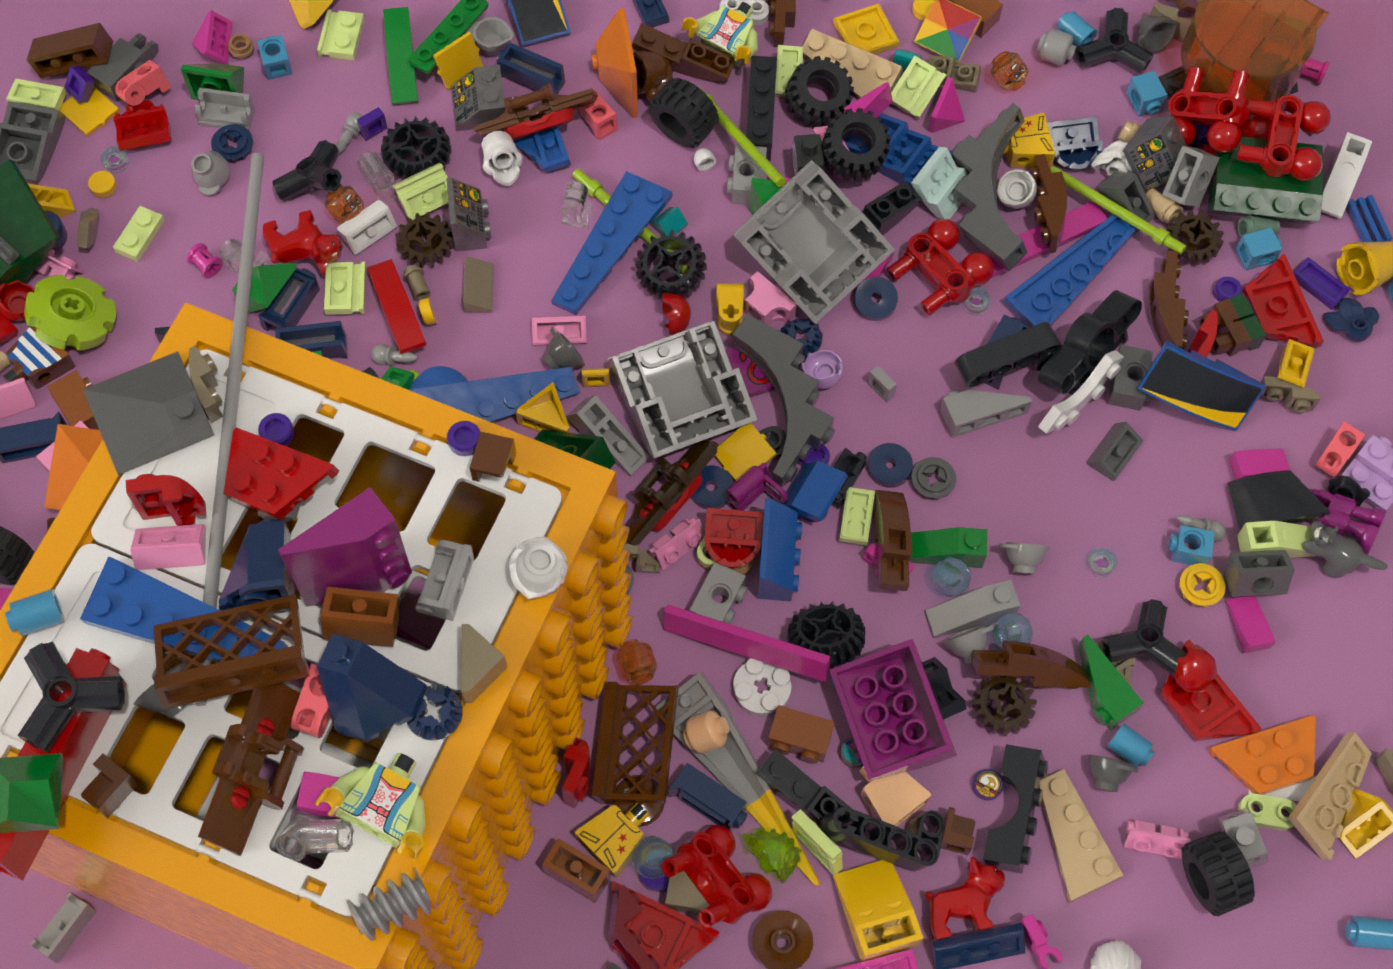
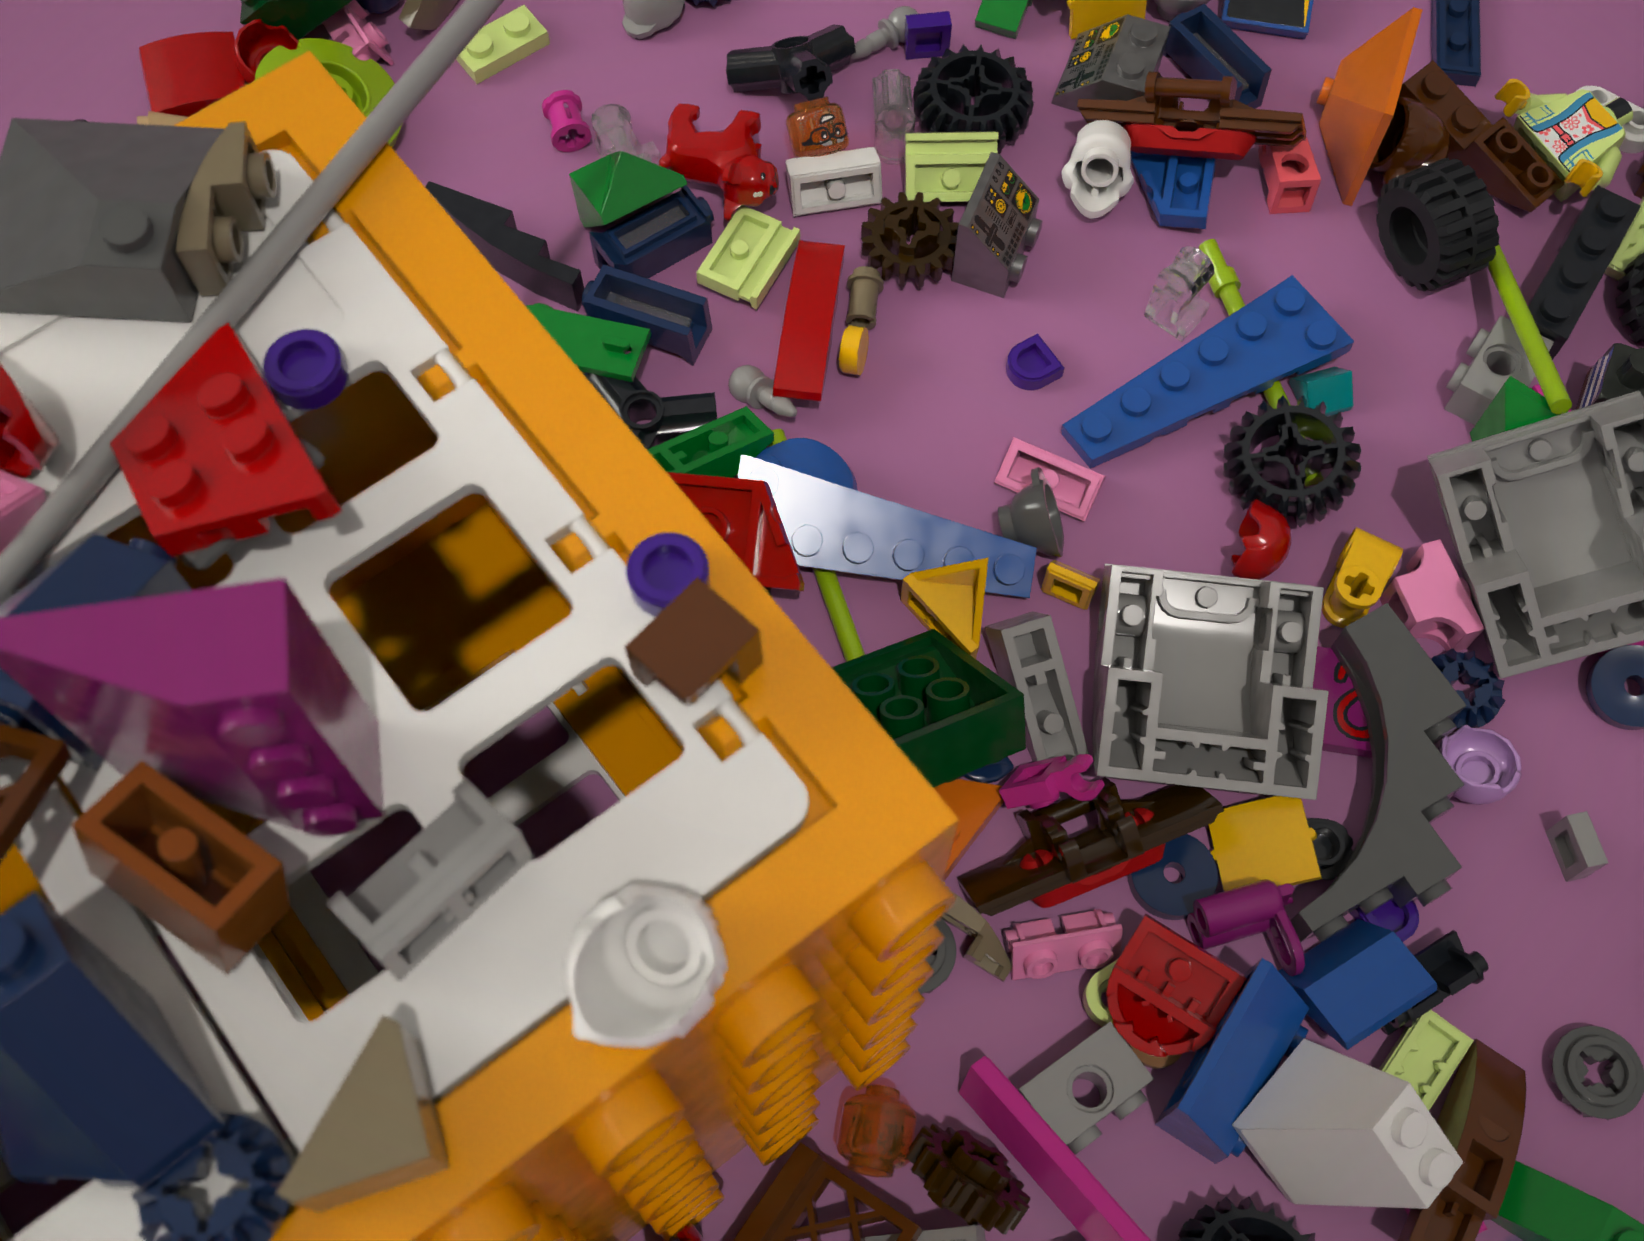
camera: 30 degrees right, 0 degrees up
dark tan slope [463,257,494,312] -> none
white hinge [694,148,716,171] -> none
dark blue piece [867,443,913,488] -> none
none -> dark brown gear [906,1123,1031,1234]
none -> dark pink plate [999,754,1105,809]
none -> dark purple tile [1006,333,1065,390]
none -> white slope [1232,1039,1463,1209]

